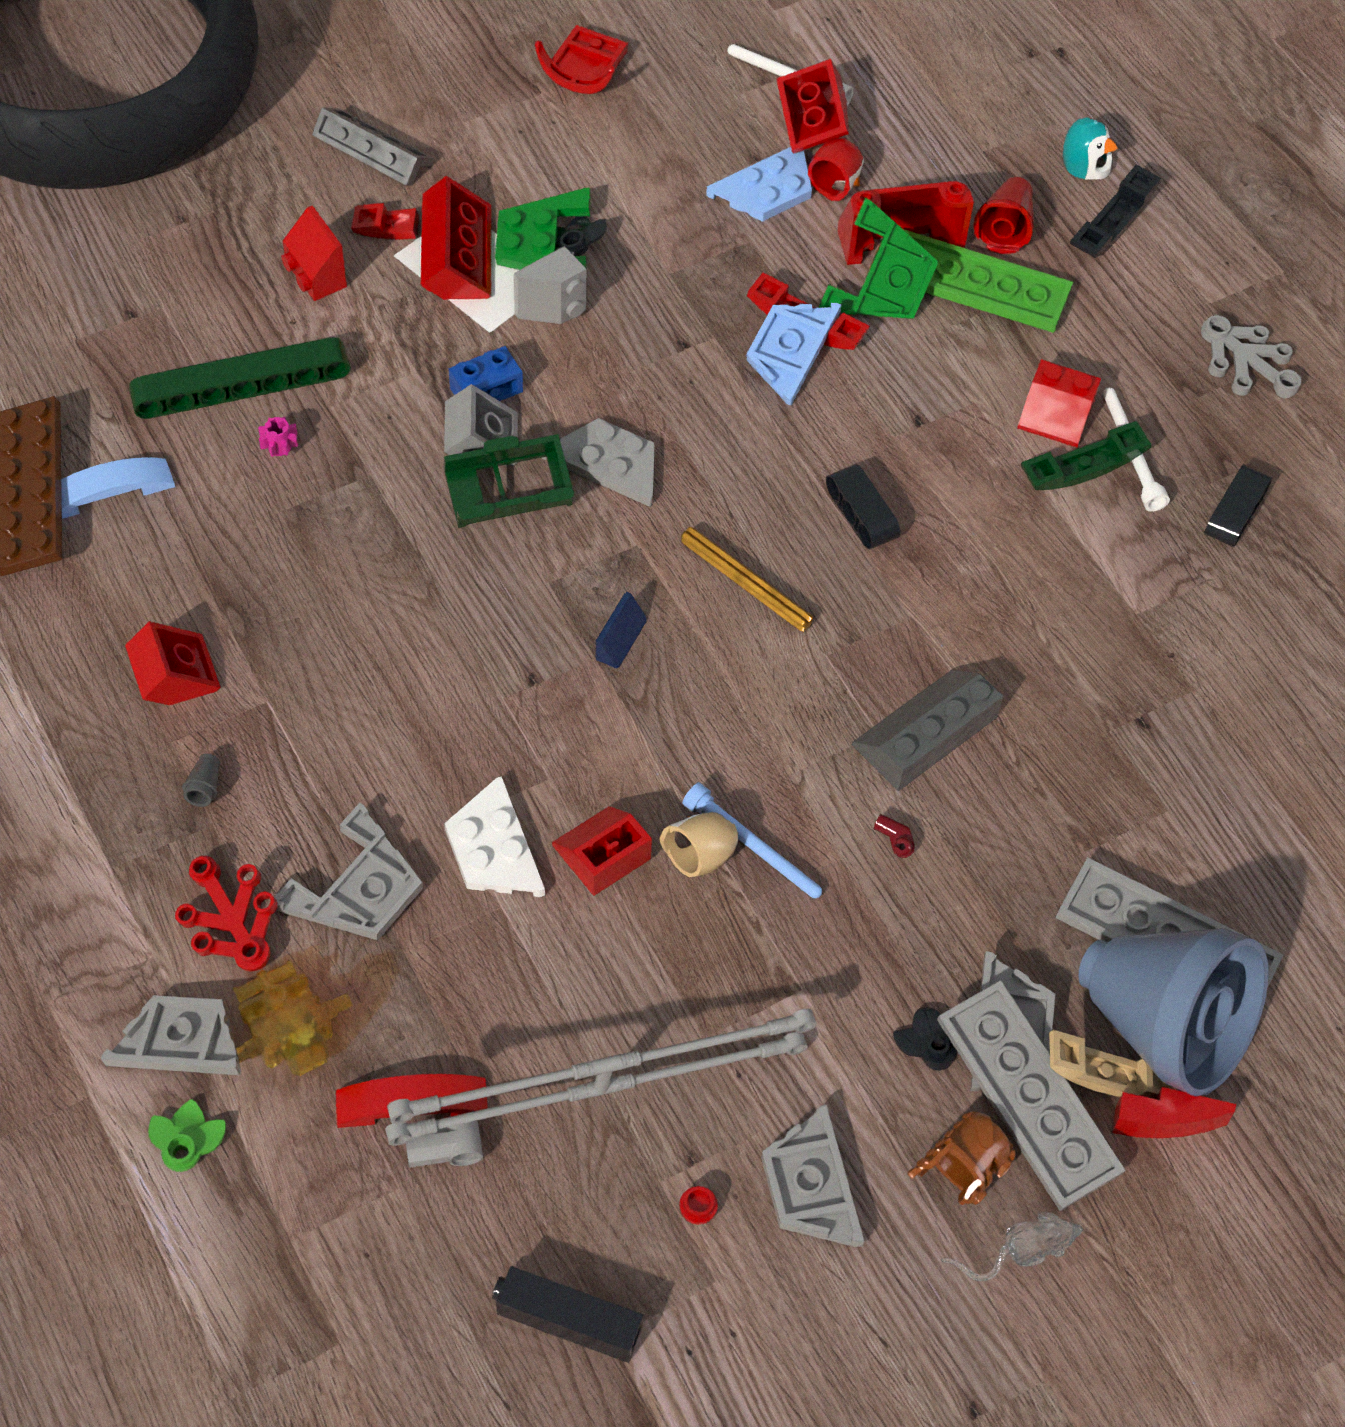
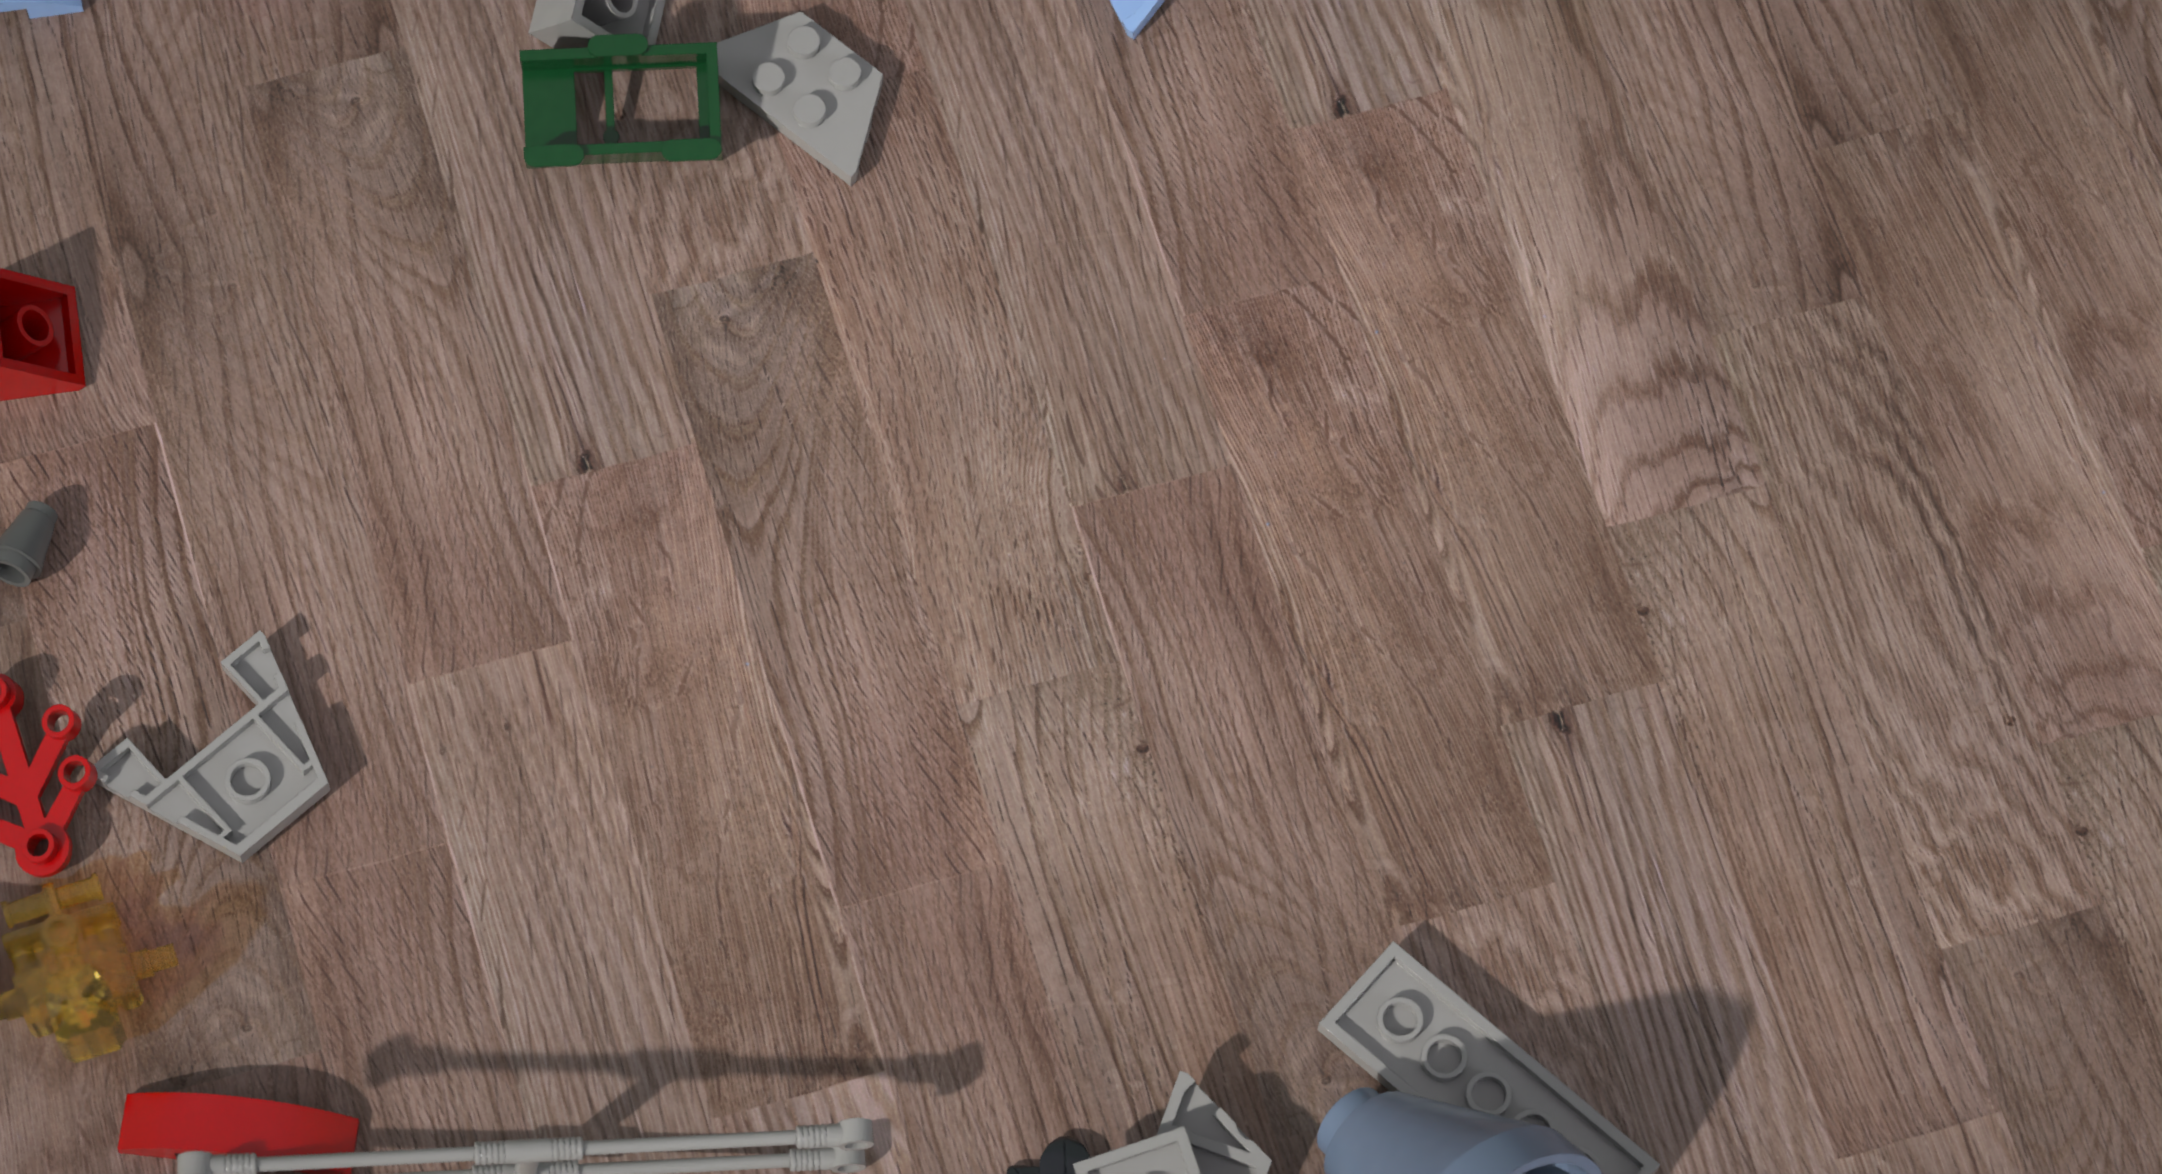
camera: 10 degrees right, 10 degrees up
white wing [445,777,545,897] -> none
red slope [552,806,652,896] -> none
dark blue slope [595,592,646,668] -> none
tan piece [659,812,738,877] -> none
pearl gold axle [681,527,813,632] -> none
light blue piece [682,782,822,899] -> none
black beam [826,464,900,549] -> none
dark grey slope [852,670,1003,791] -> none
dark red arm [873,814,915,858] -> none
slope [1017,359,1101,447] -> none
dark green slope [1021,421,1151,490] -> none
white piece [1103,388,1170,512] -> none
light grey plant [1201,315,1301,398] -> none
black beam [1204,464,1273,548] -> none

